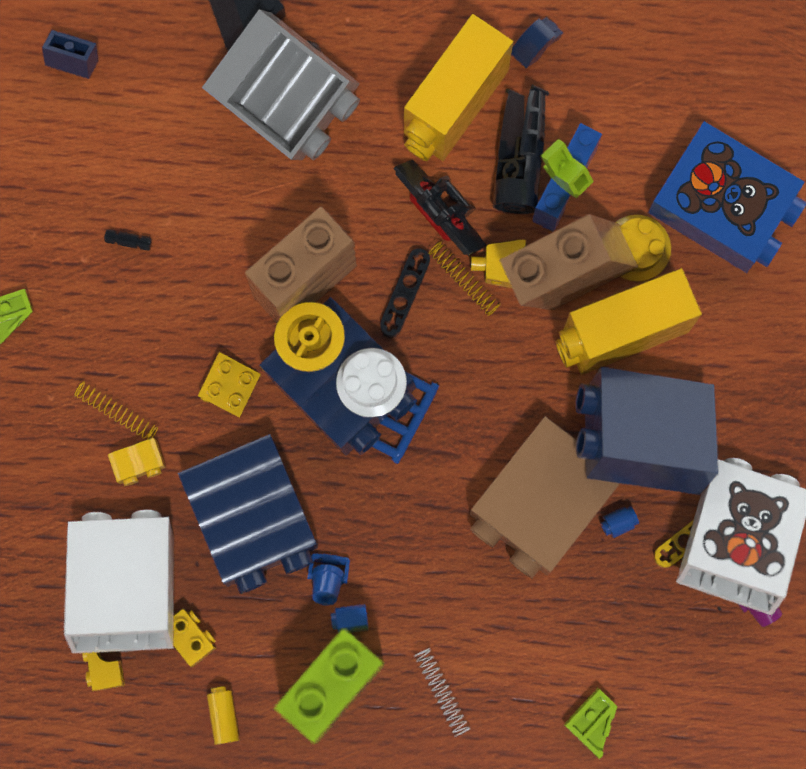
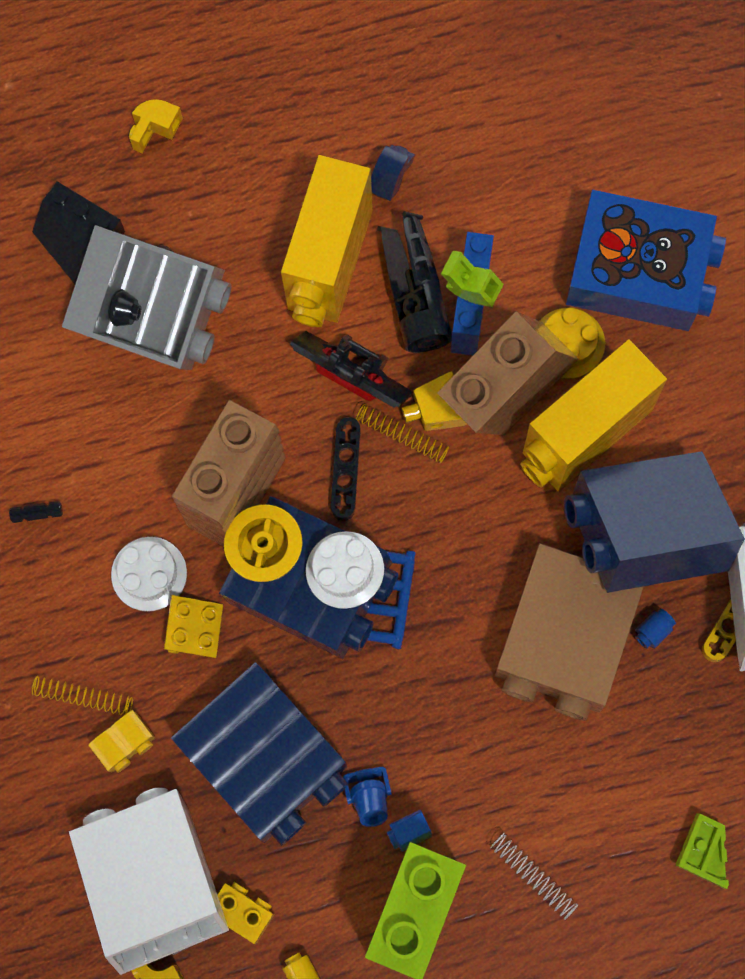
camera: 15 degrees left, 5 degrees down
none -> black cone [109,291,142,326]
none -> white piece [111,537,187,611]

